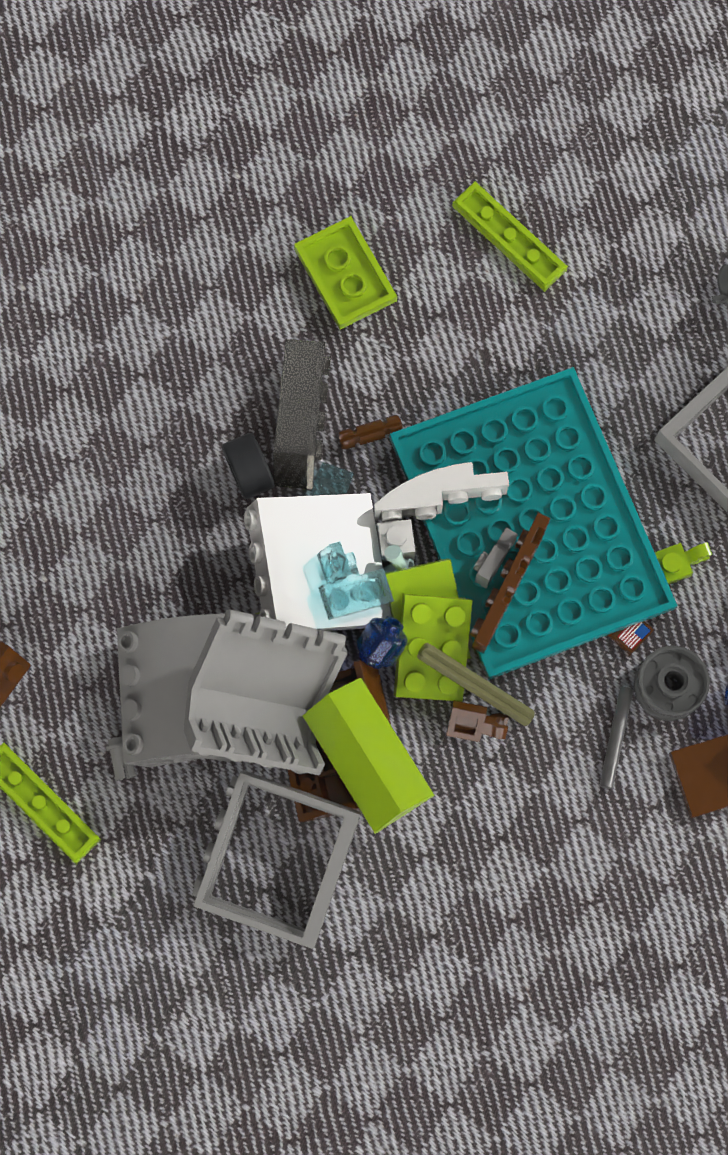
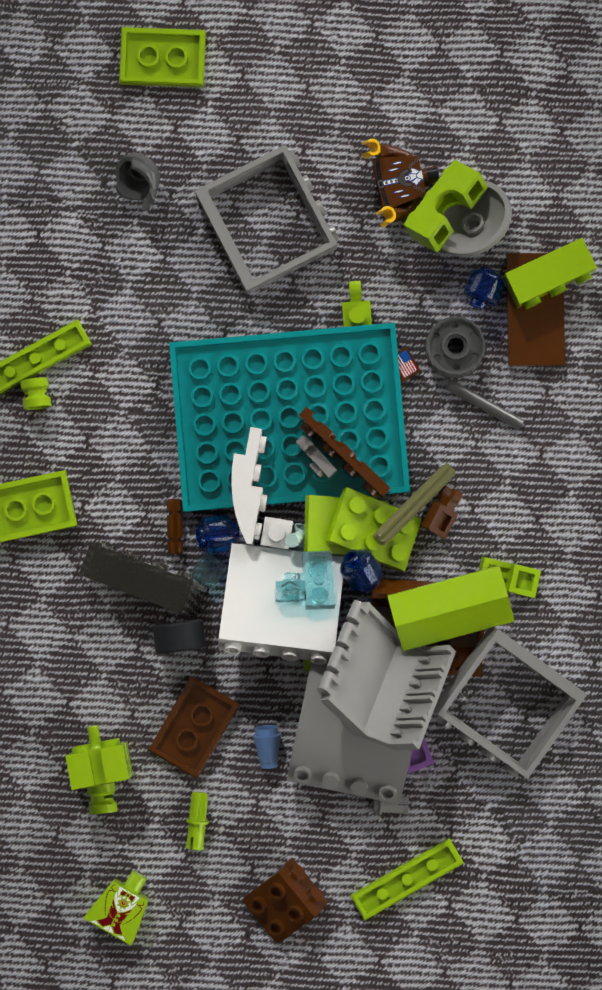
camera: 70 degrees left, 10 degrees up
none -> lime wheel [20,377,52,410]
none -> lime brick [65,725,133,790]
none -> lime wheel [87,782,118,814]
none -> reddish brown tile [148,676,241,779]
none -> lime axle [186,791,209,850]
none -> clear blue head [195,514,239,554]
none -> medium blue cone [253,725,281,769]
none -> medium lavender tile [407,738,434,774]
none -> lime slope [478,557,541,598]

